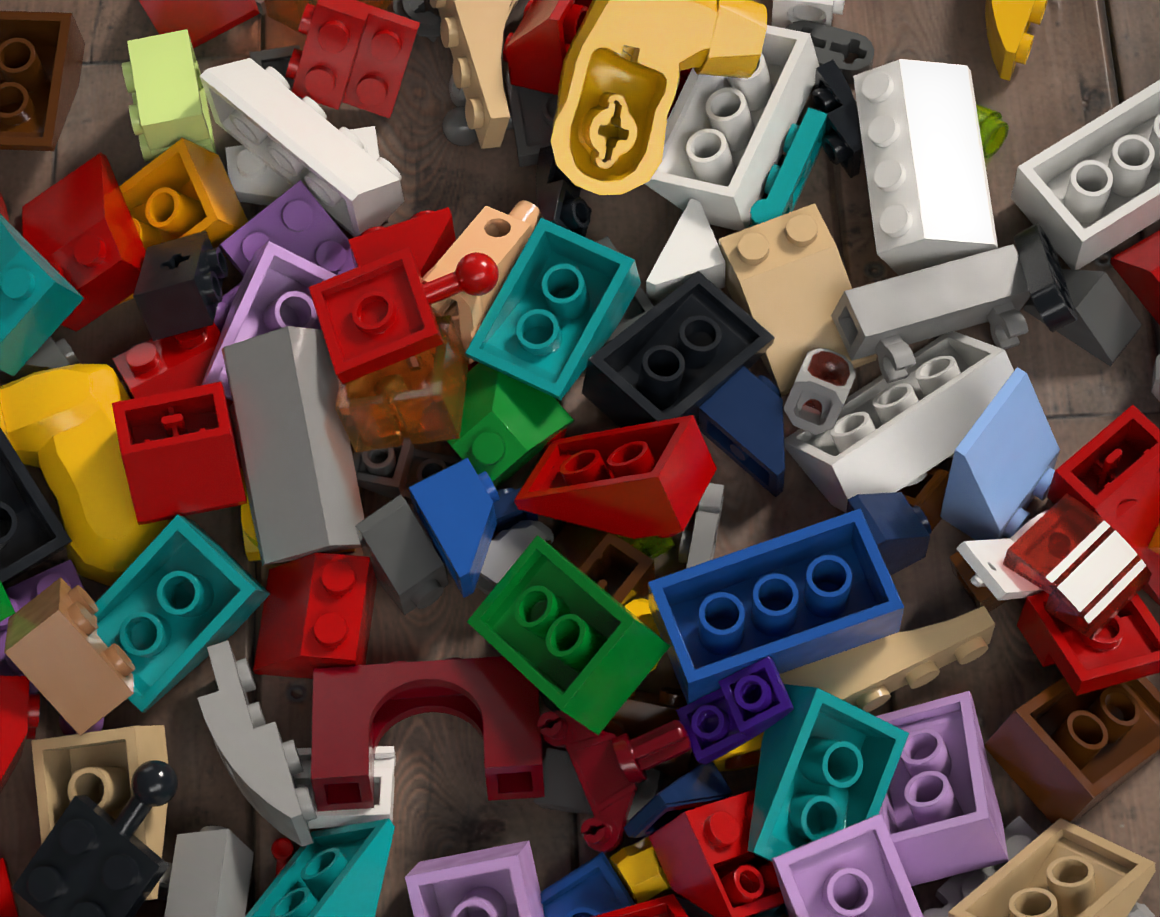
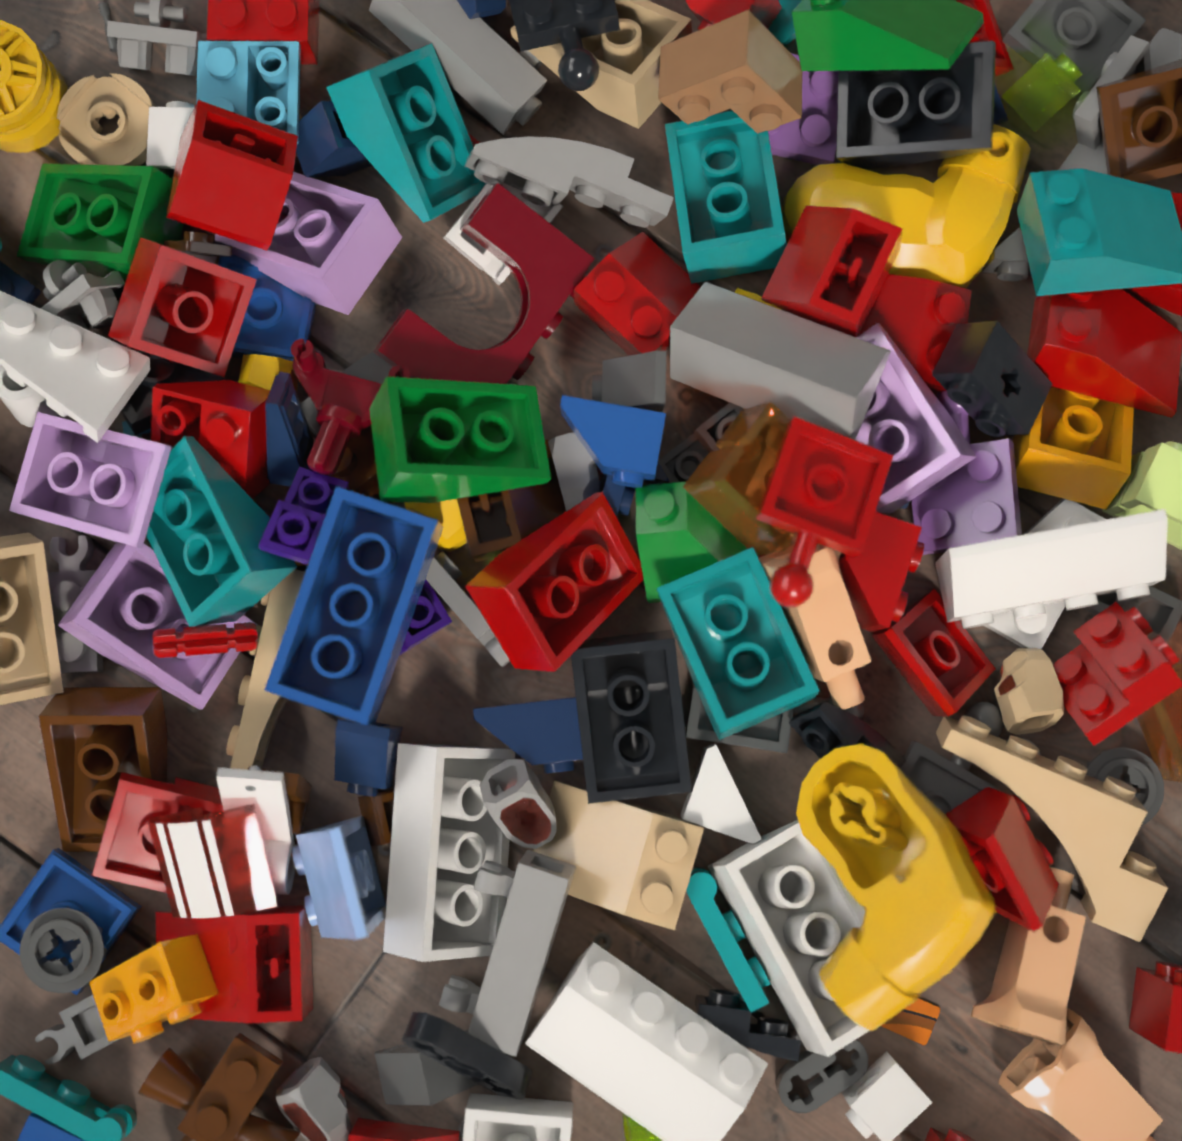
camera: 125 degrees right, 20 degrees up
none -> red axle [153,622,258,658]
none -> red slope [871,589,996,717]
none -> tan rock [994,648,1064,735]

